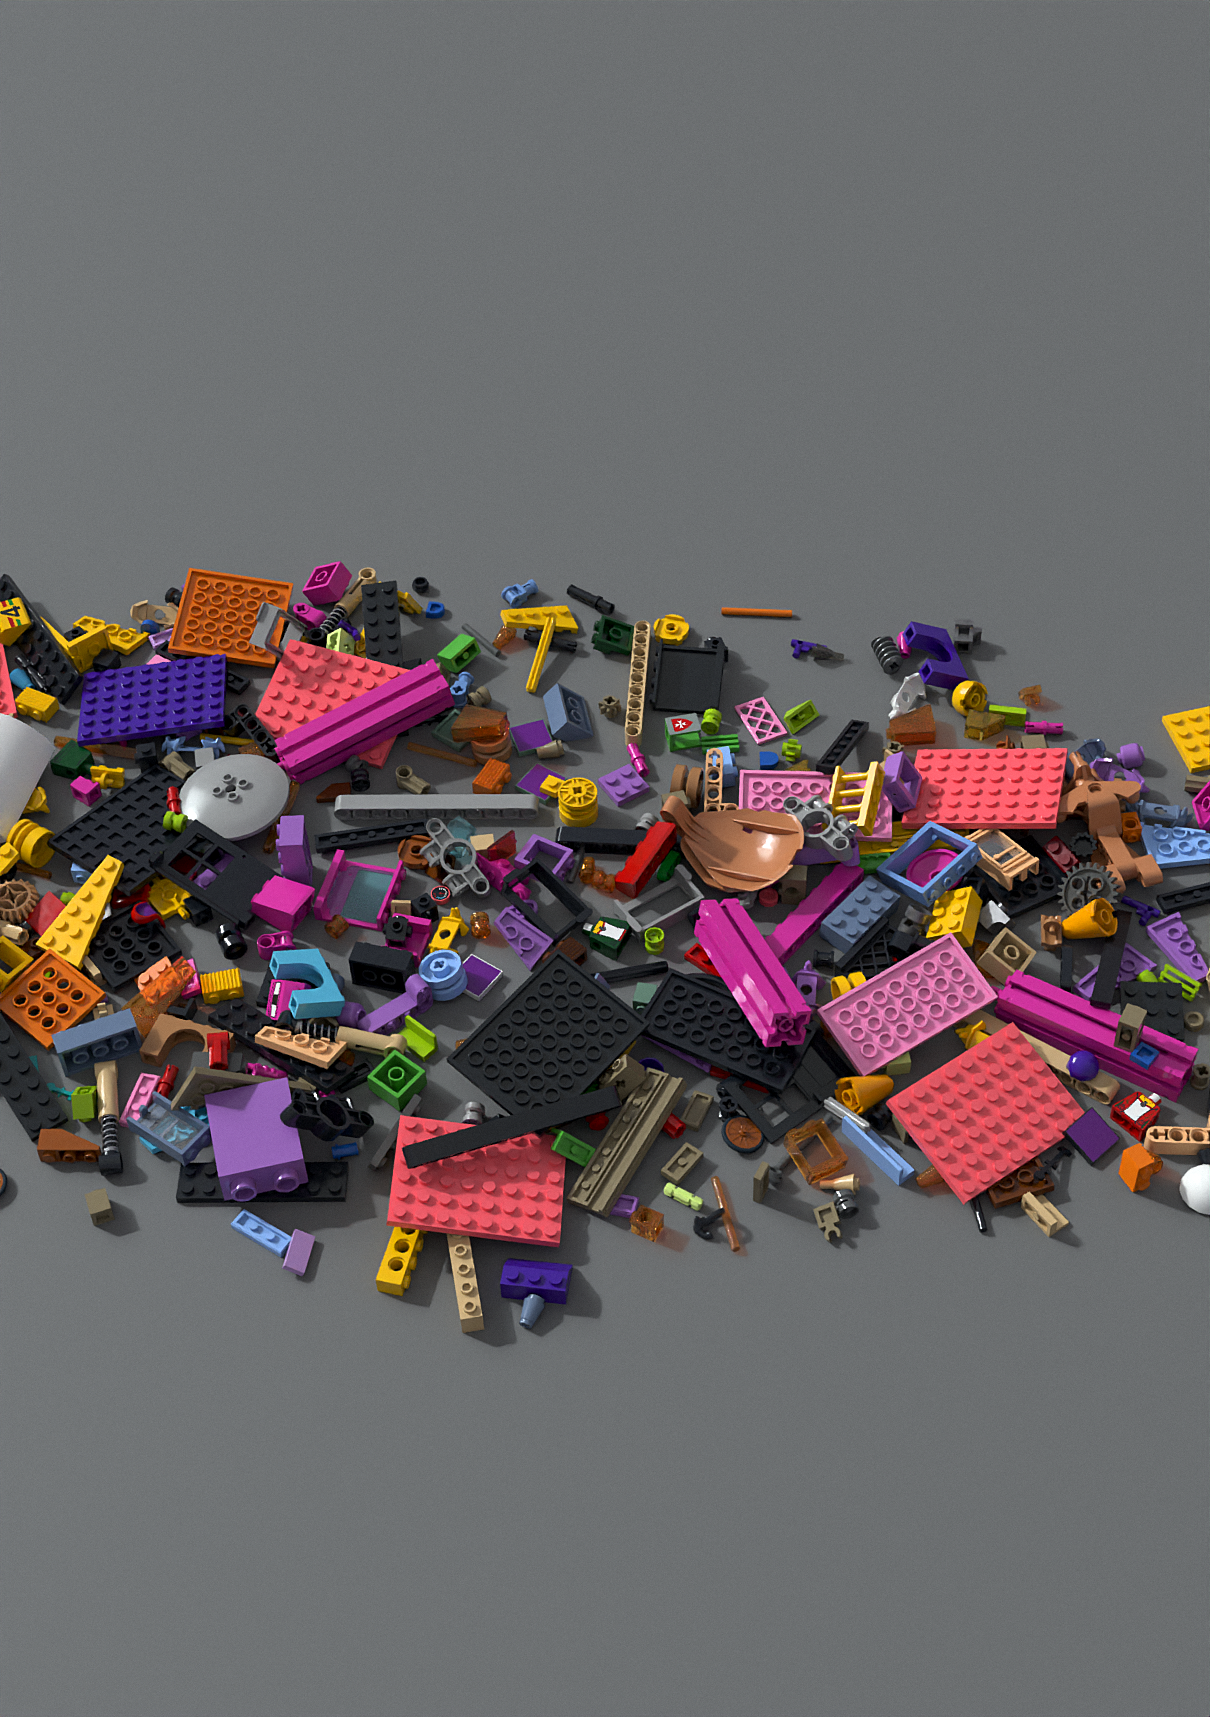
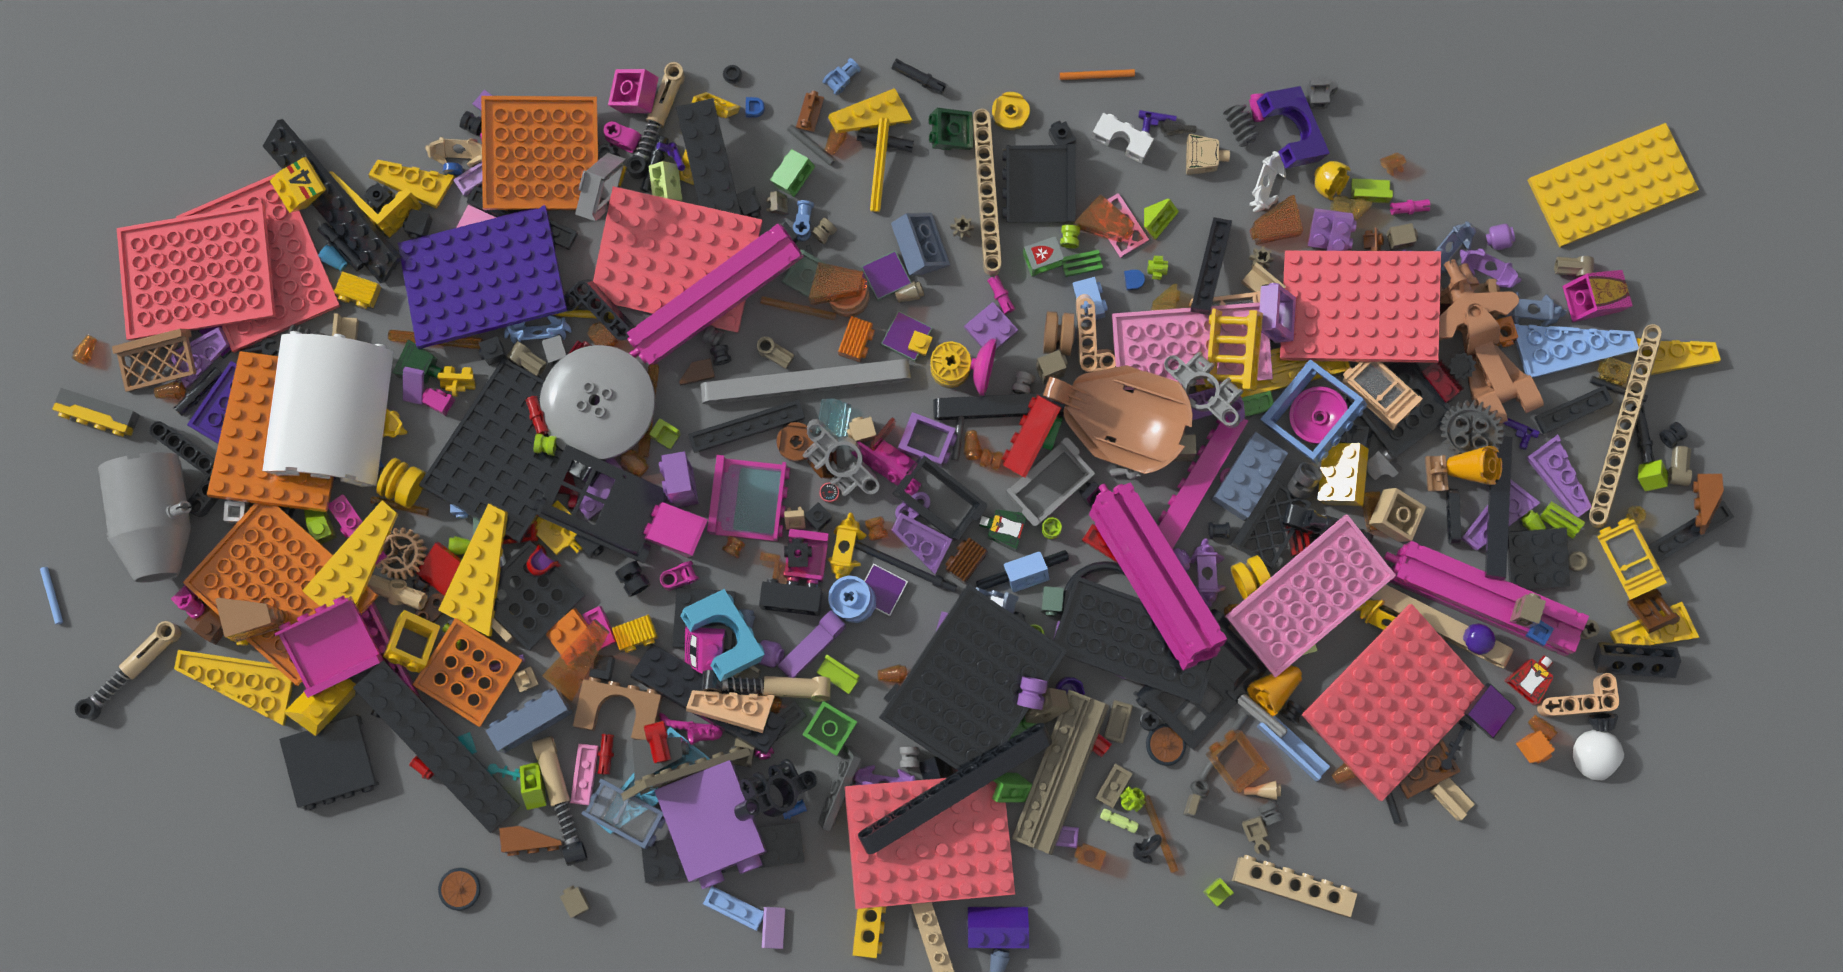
camera: 10 degrees left, 30 degrees up
none -> medium lavender tile [403,367,424,405]
none -> clear orange brick [620,449,649,477]
none -> clear orange panel [759,552,783,580]
none -> dark orange hinge [796,91,824,132]
none -> black bar [848,541,957,593]
none -> dark pink dish [970,338,997,396]
none -> light blue panel [1004,552,1050,593]
none -> medium lavender wheel [1017,677,1048,710]
none -> clear orange slope [1074,194,1135,243]
none -> white arch [1092,113,1154,164]
none -> lime gear [1120,787,1146,812]
none -> tan torso [1186,134,1230,175]
none -> lime panel [1203,878,1234,907]
none -> tan brick [1232,855,1357,917]
none -> medium lavender plate [1308,208,1357,251]

